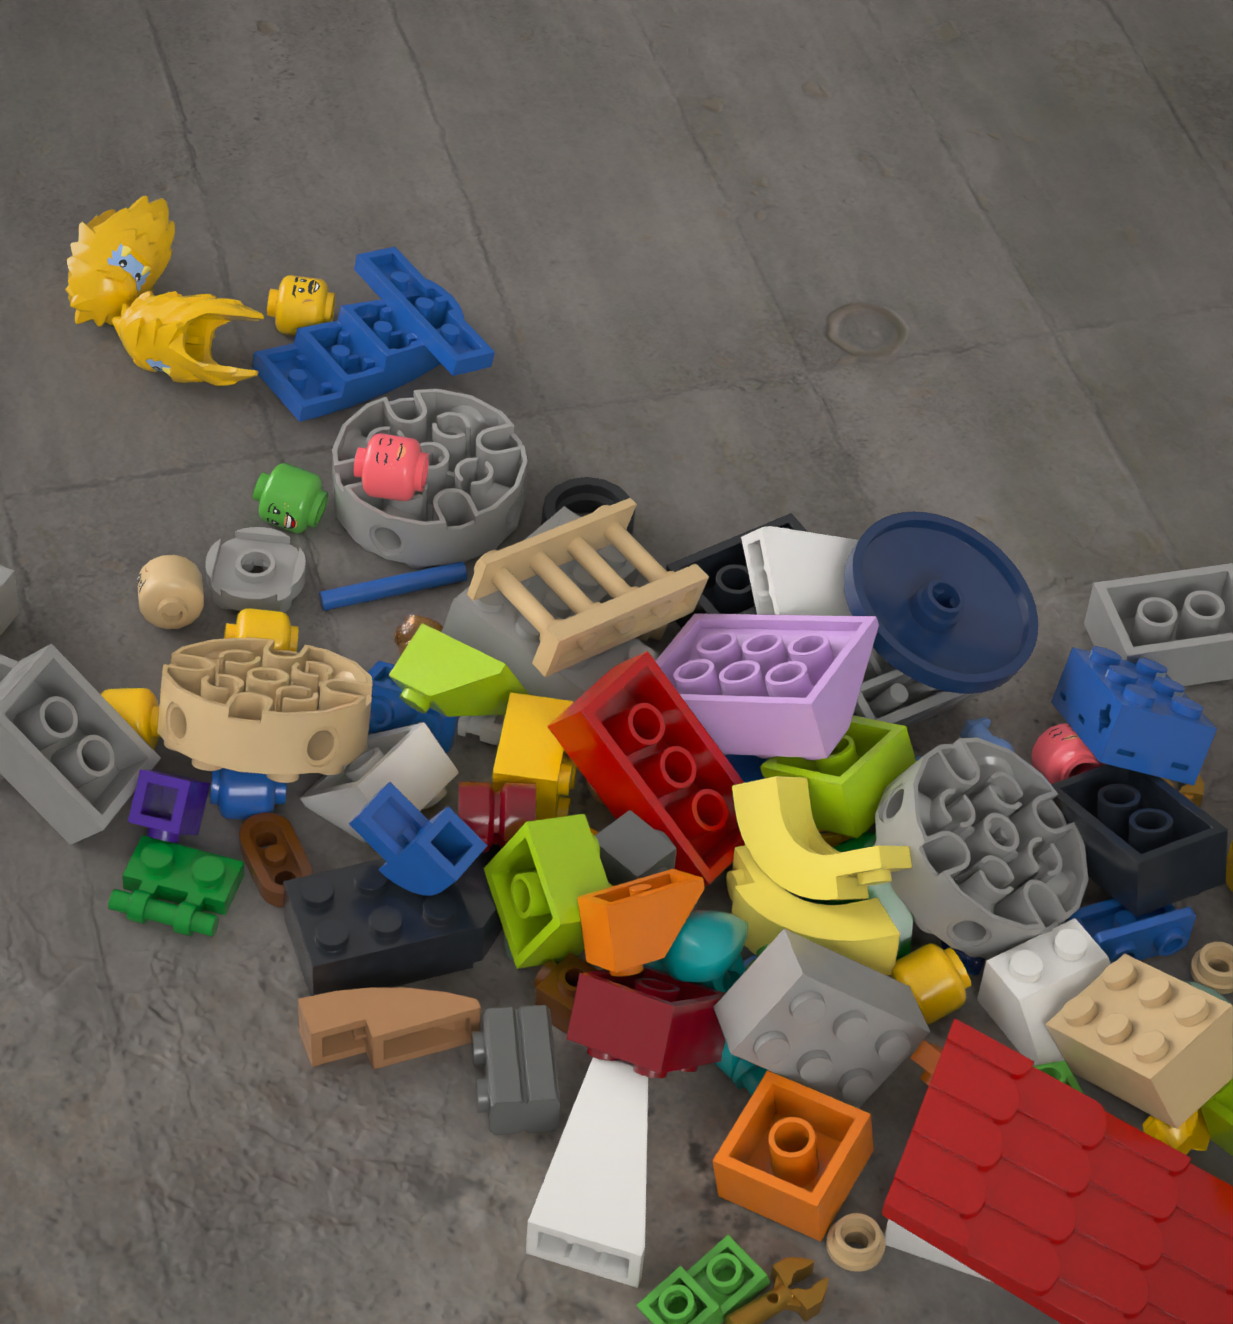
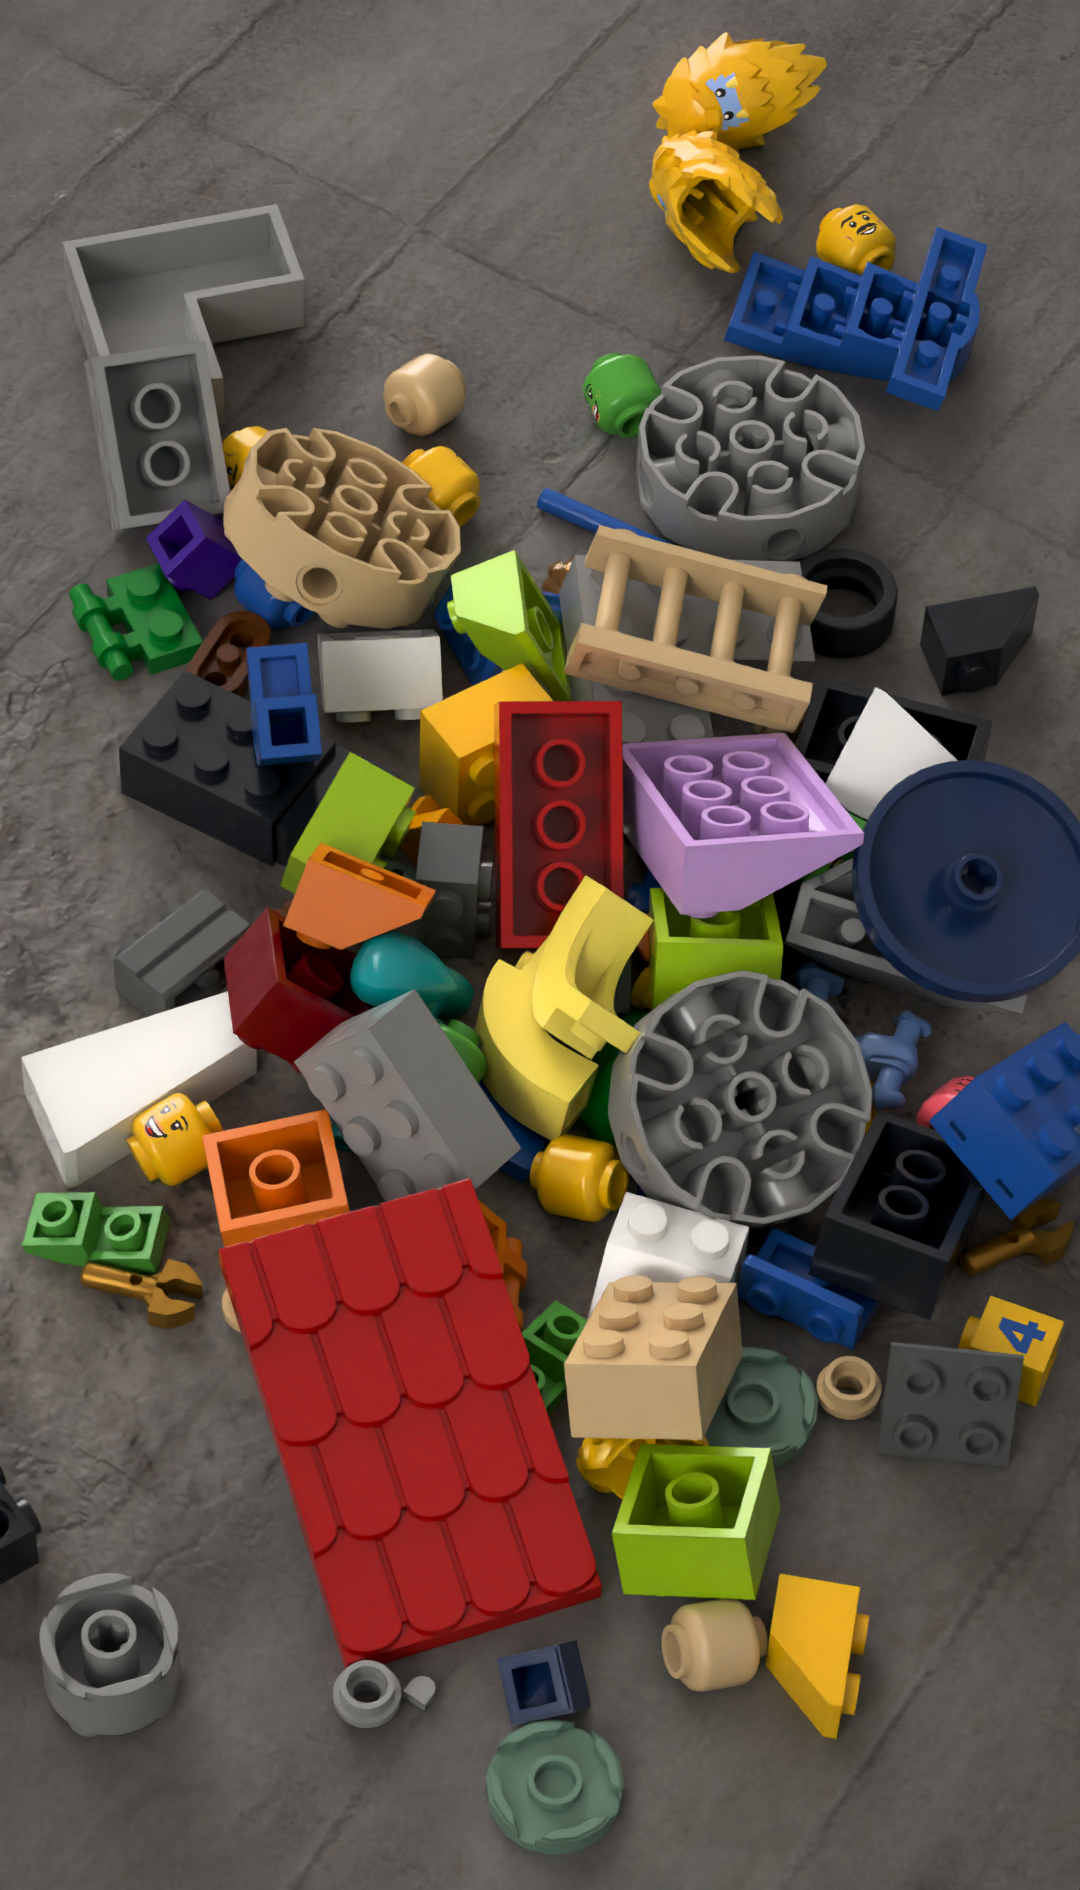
camera: 50 degrees right, 5 degrees up
light grey plate [205,527,306,613] -> none
medium nougat slope [298,987,481,1070] -> none
coral head [354,434,429,501] -> none
dark red wheel [458,781,536,853] -> none
none -> yellow head [125,1093,224,1186]
none -> black slope [920,586,1039,696]

